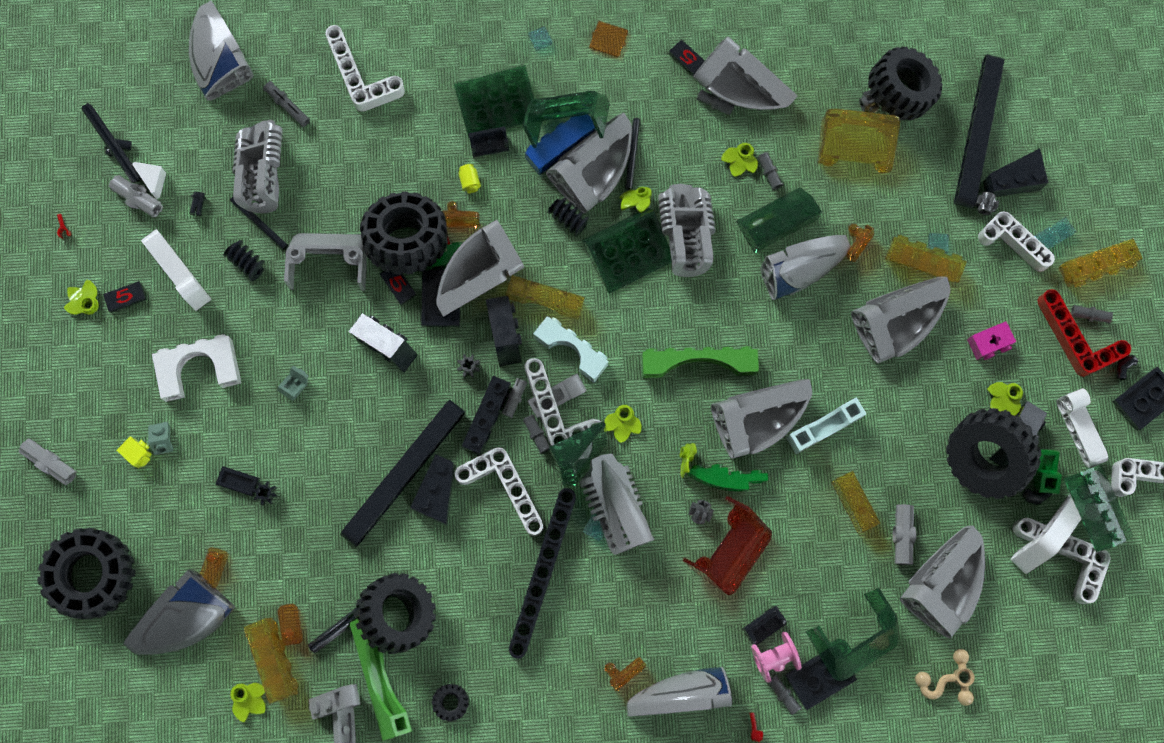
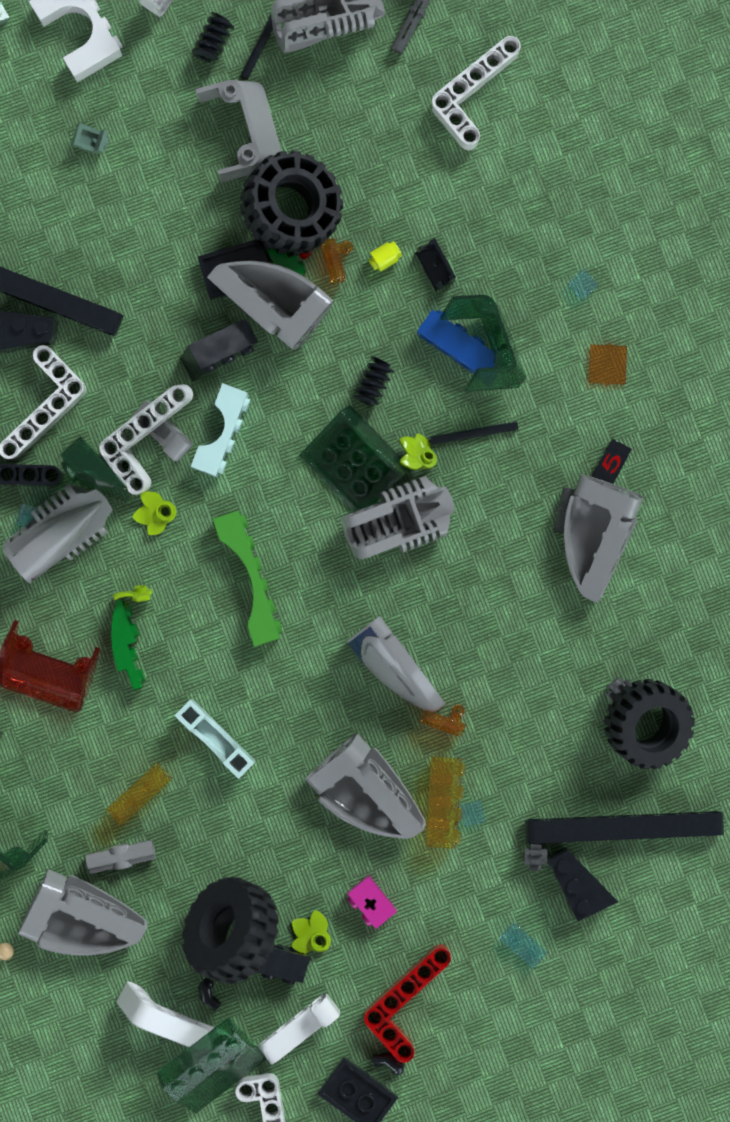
camera: 75 degrees right, 10 degrees up
wedge [349,313,418,373] -> none
black tile [380,271,416,305] -> none
clear green slope [453,64,539,138] -> none
dark grey gear [457,354,480,378] -> none
black brick [462,376,511,456] -> none
light grey pin [501,378,528,418] -> none
clear yellow arch [506,275,585,320] -> none
dark grey pin [523,415,551,454] -> none
light grey panel [546,113,632,213] -> none
dark grey gear [688,500,714,524] -> none
light grey panel [711,379,812,459] -> none
lime plate [721,143,758,177] -> none
clear green slope [736,187,822,253] -> none
dark grey pin [758,152,783,190] -> none
clear yellow windscreen [817,109,900,173] -> none
white beam [978,211,1055,272] -> none
white beam [1012,518,1110,604] -> none
green brick [1033,449,1062,494] -> none
clear yellow brick [1059,238,1143,288] -> none
dark grey pin [1071,305,1113,324] -> none

